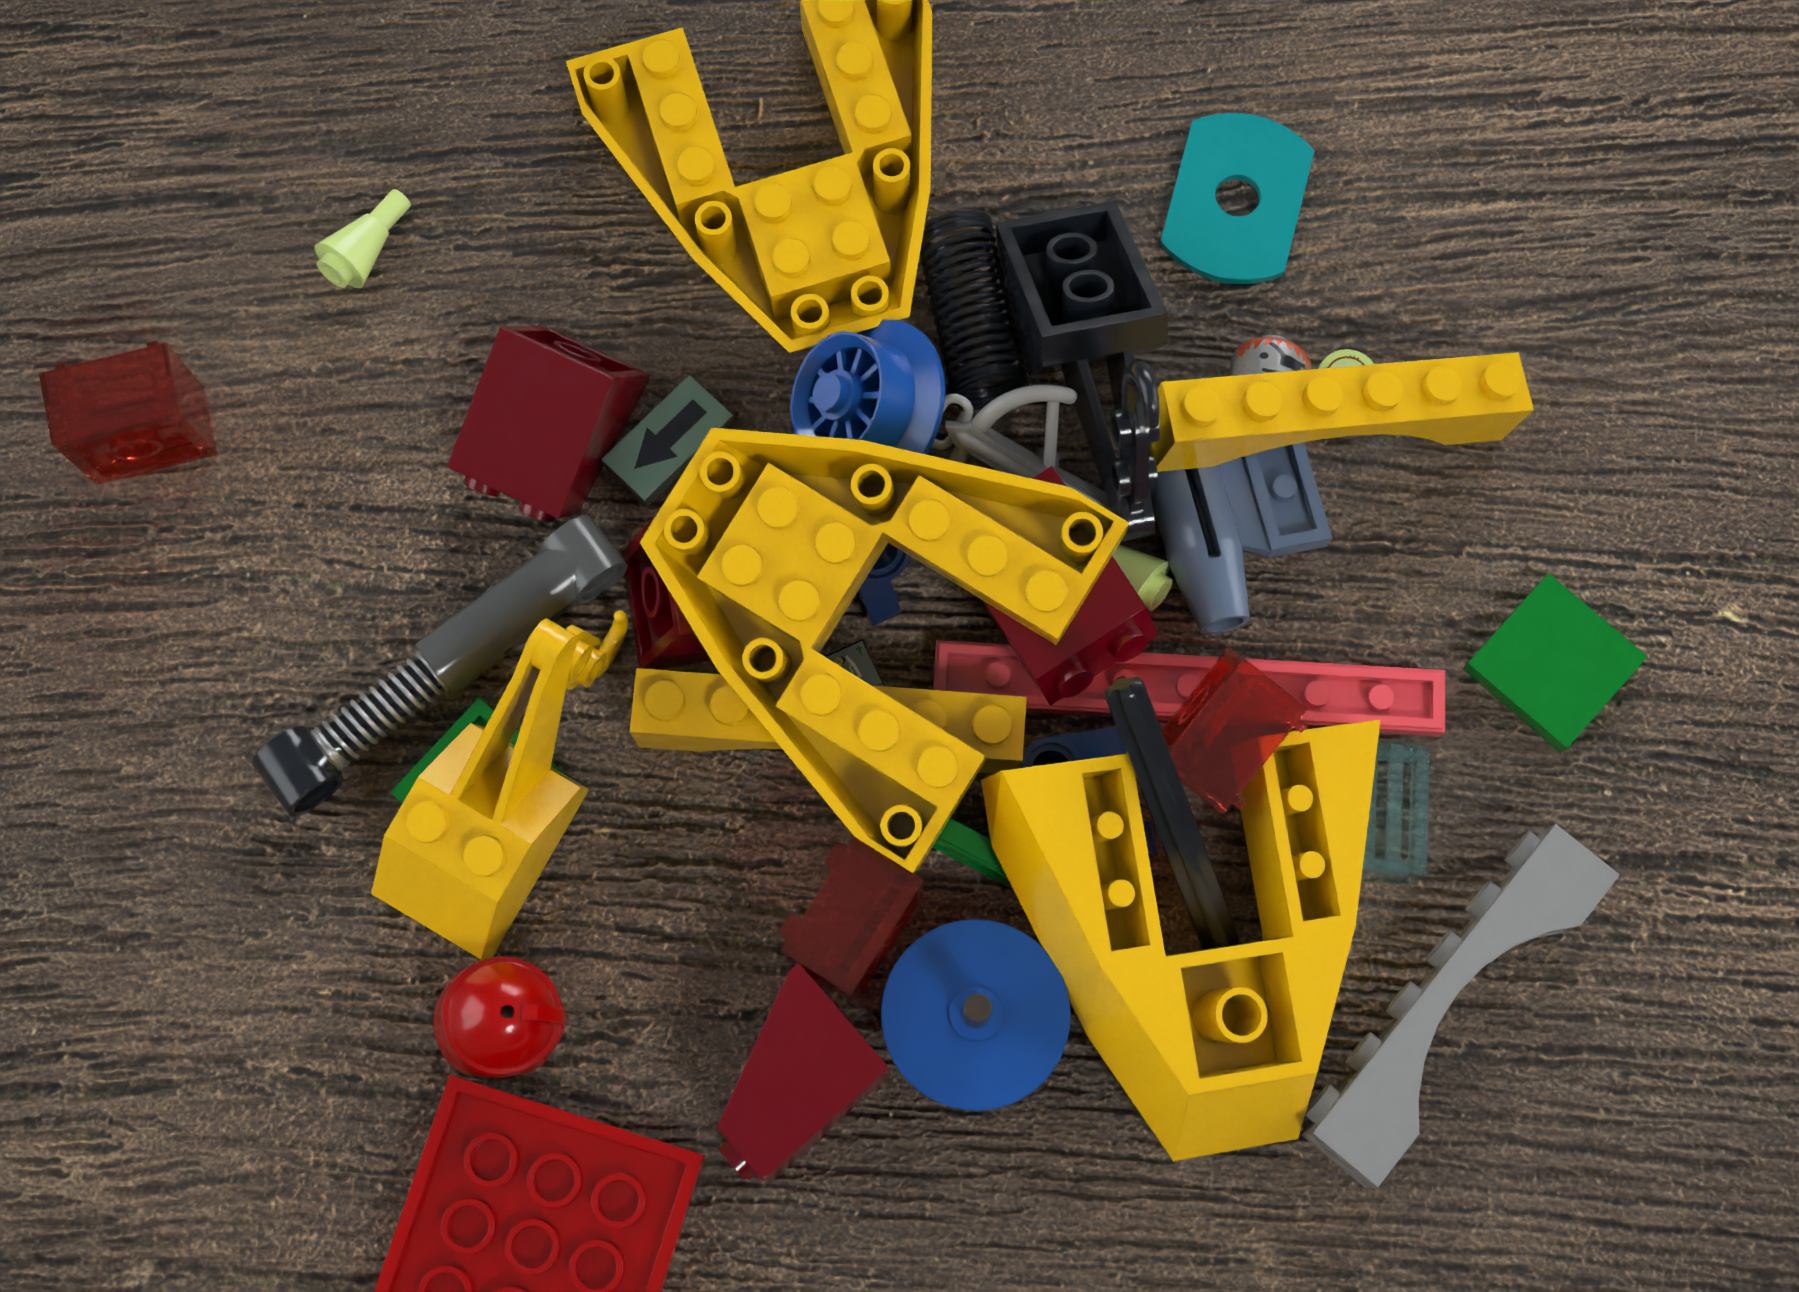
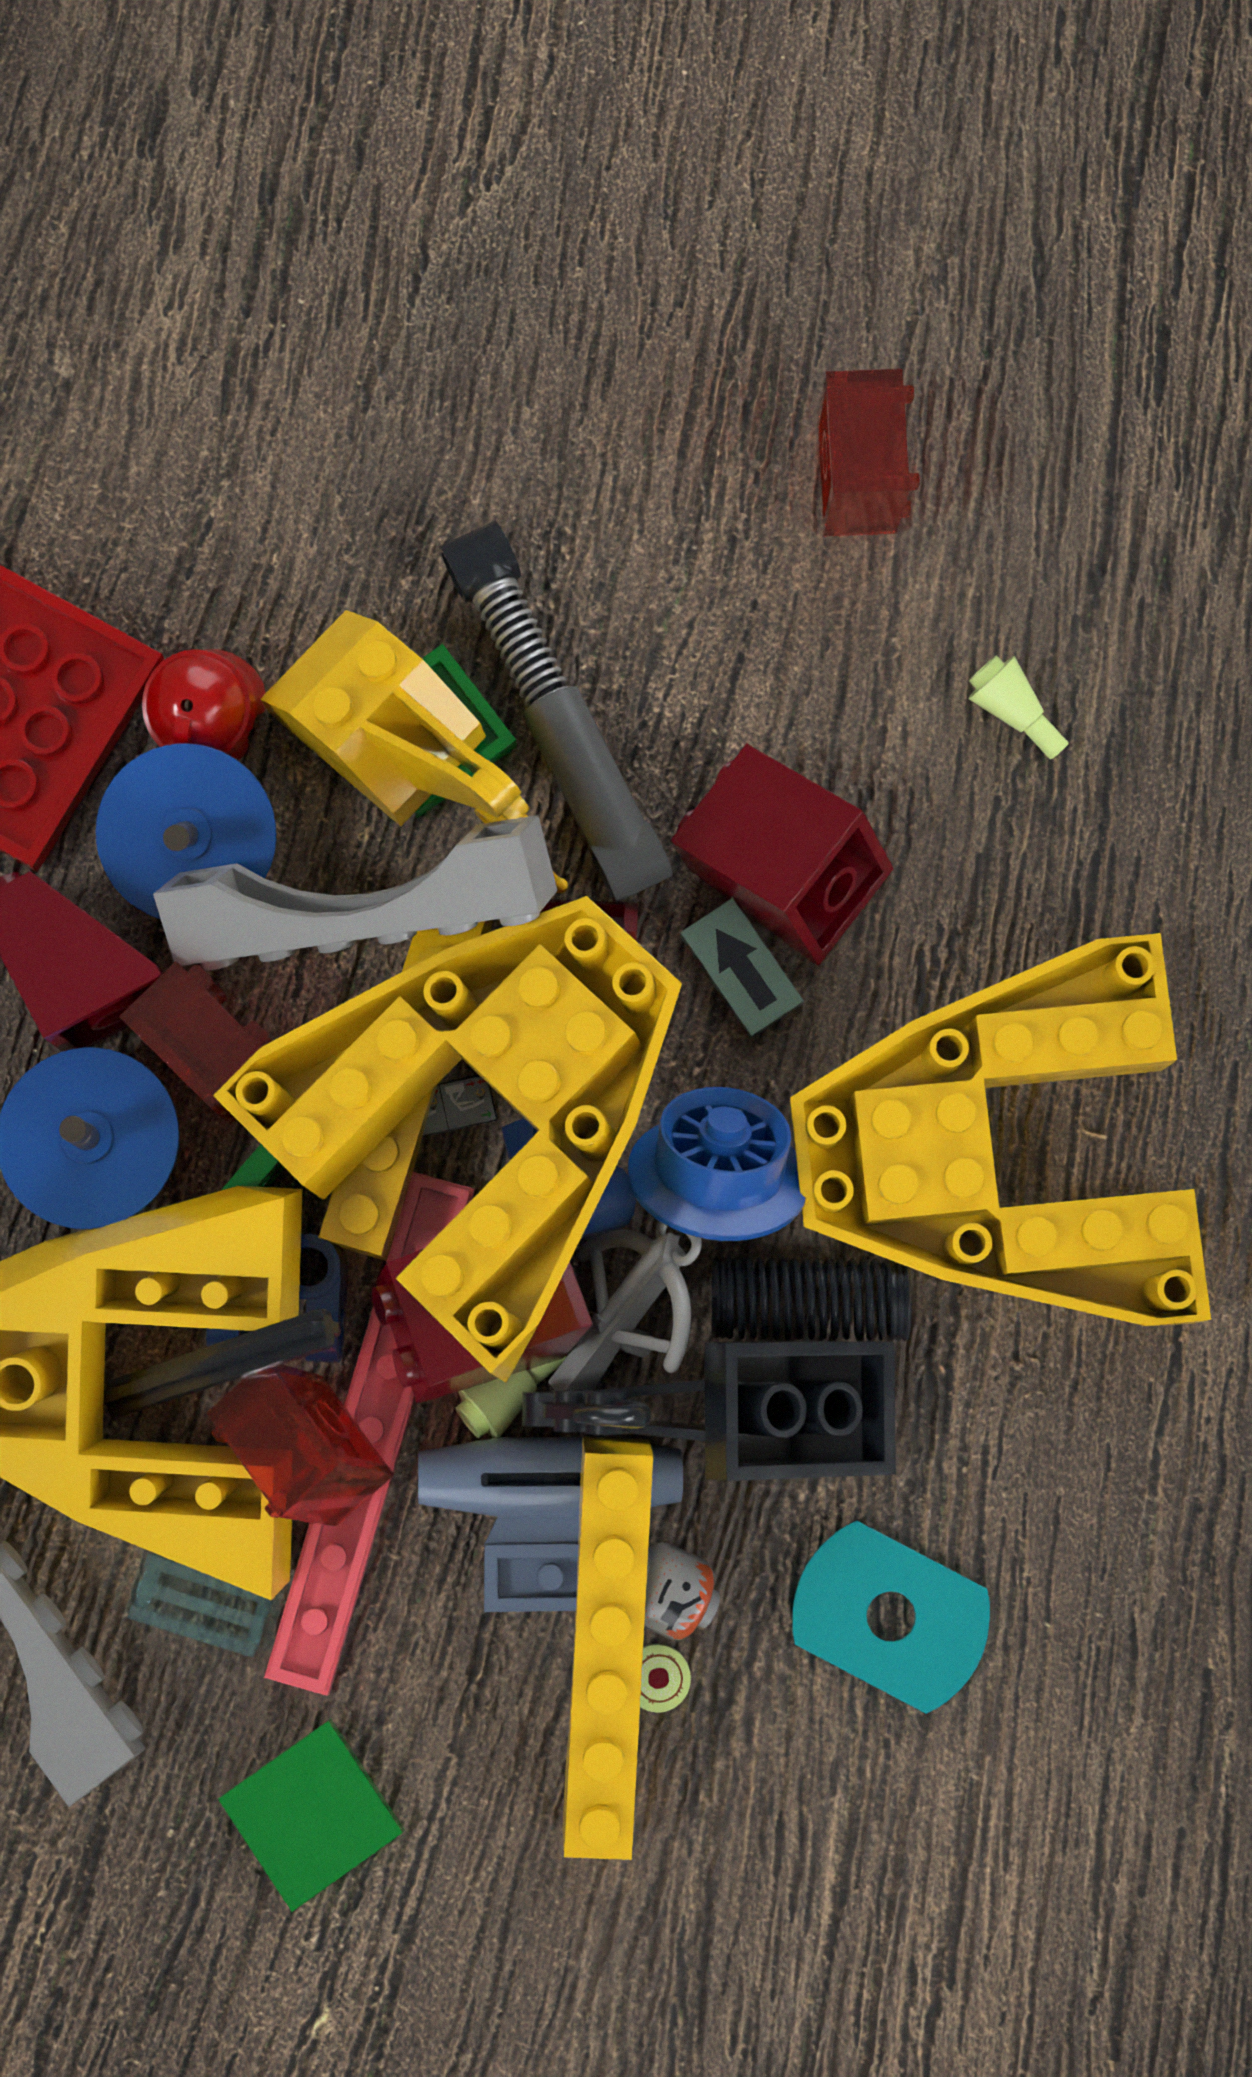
camera: 100 degrees right, 5 degrees up
none -> blue piece [96,744,277,919]
none -> light grey arch [153,815,558,971]

